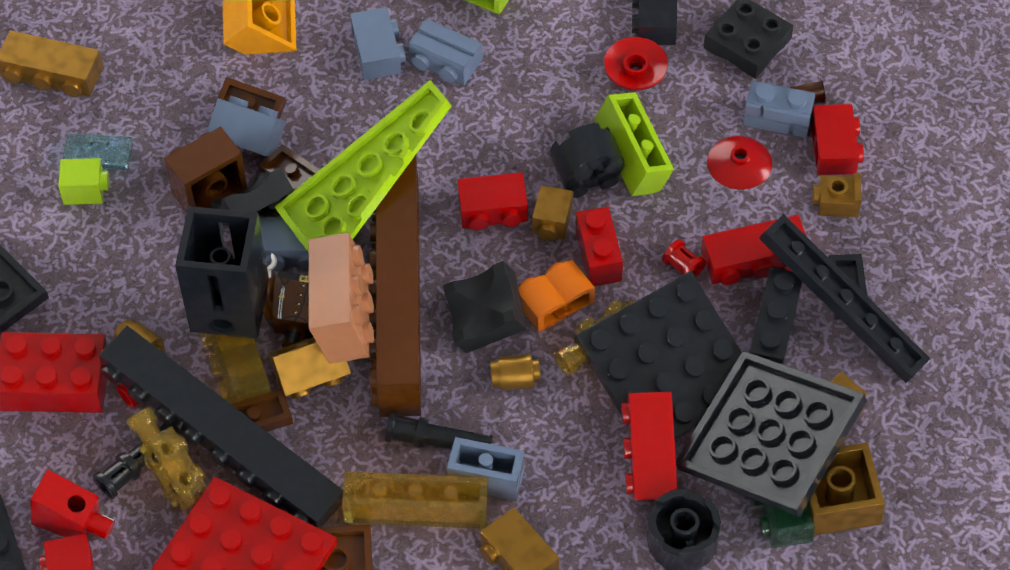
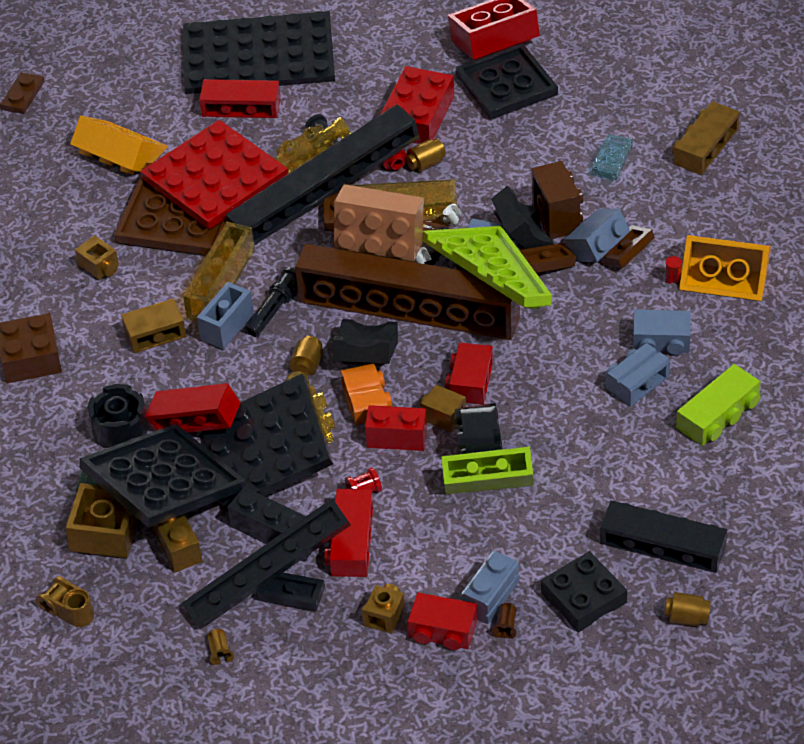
camera: 110 degrees right, 10 degrees down
red torso [30,469,115,540] -> none
lime brick [58,158,110,205] -> none
black brick [175,206,269,339] -> none
red dish [604,37,668,90] -> none
red dish [707,136,772,190] -> none
none -> pearl gold piece [36,576,95,627]
none -> pearl gold piece [207,629,234,665]
none -> red piece [665,256,682,284]

